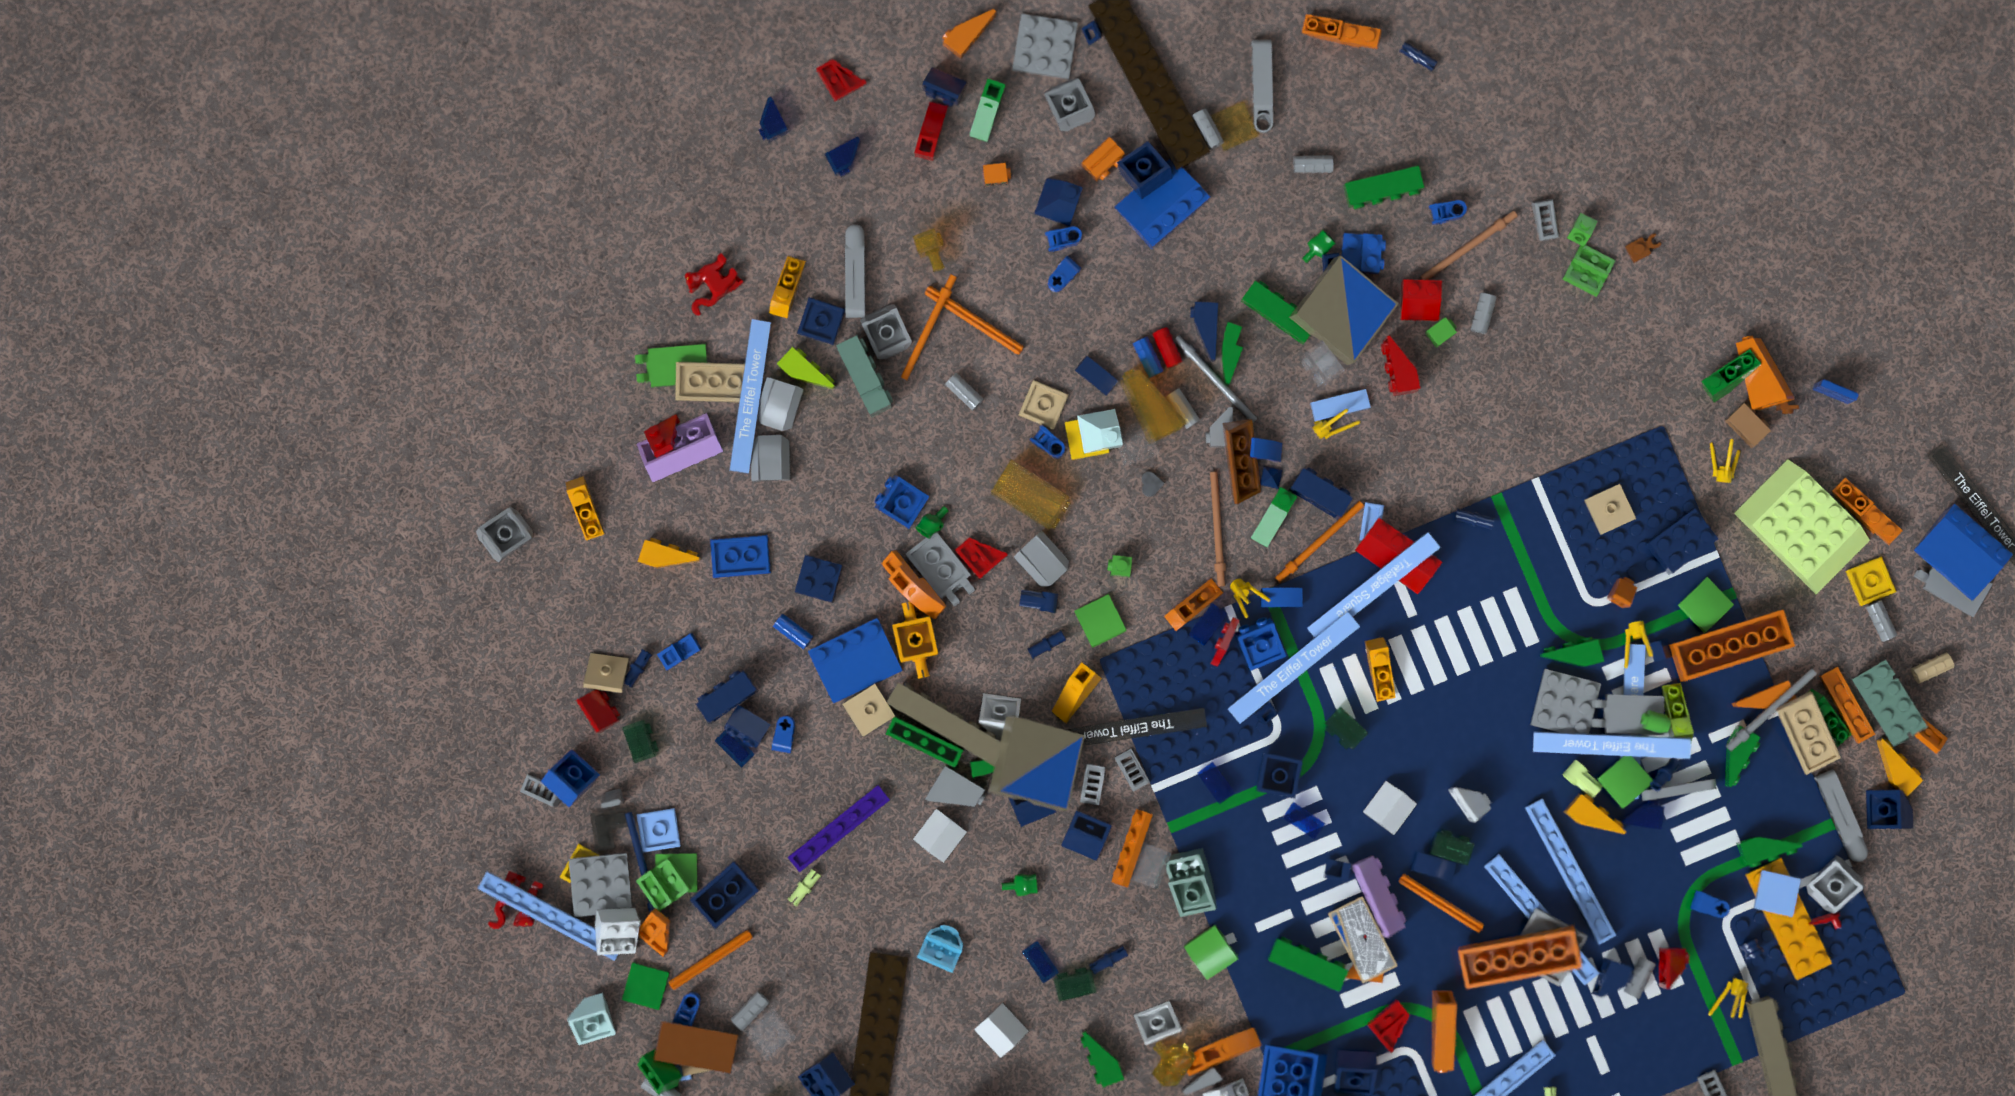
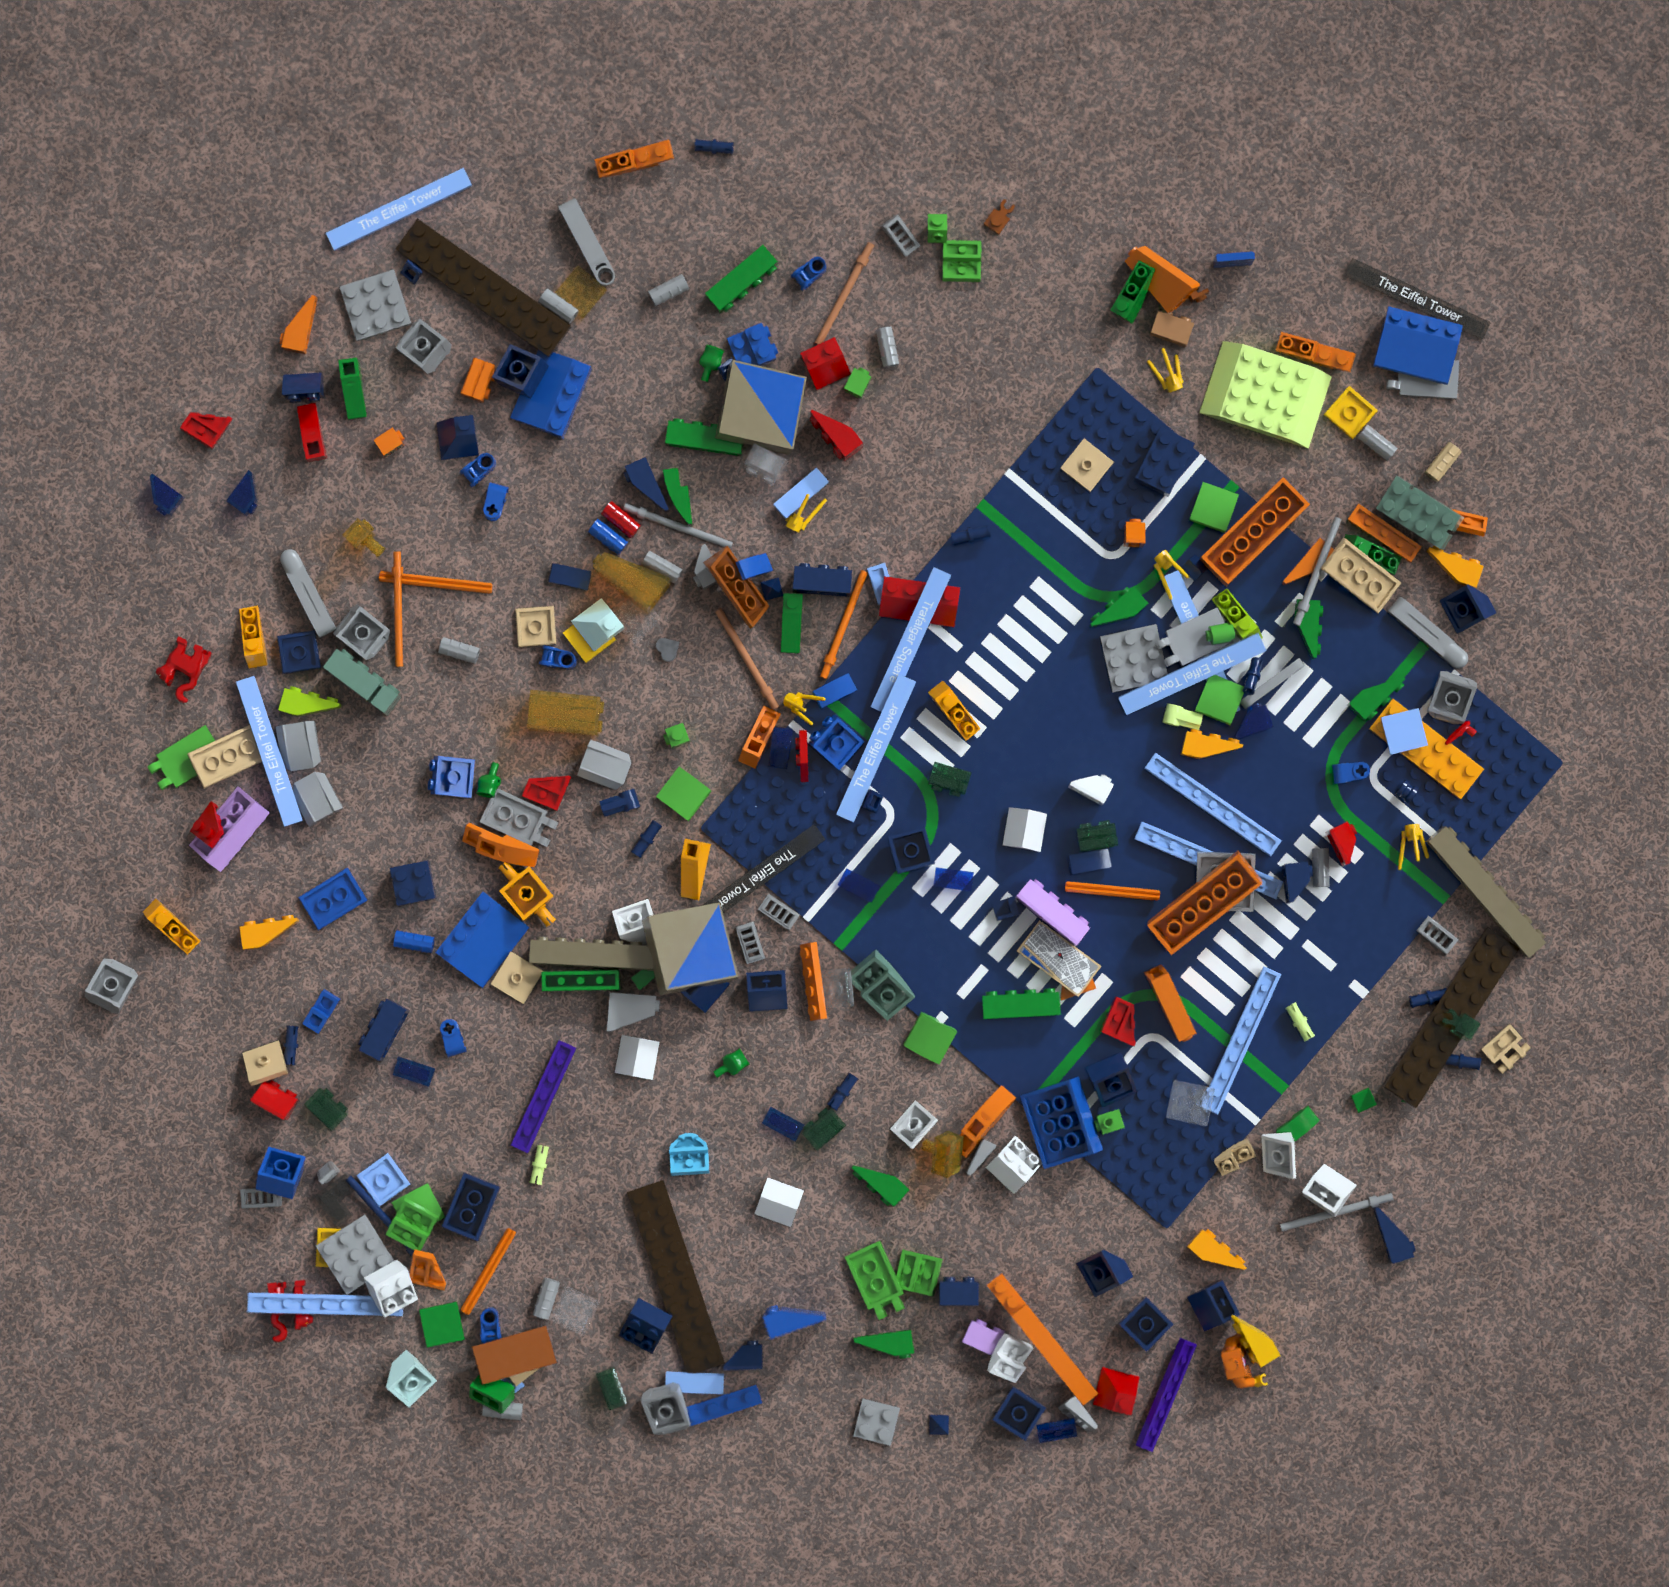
camera: 25 degrees left, 0 degrees up
dark blue brick [724,705,771,748] -> none

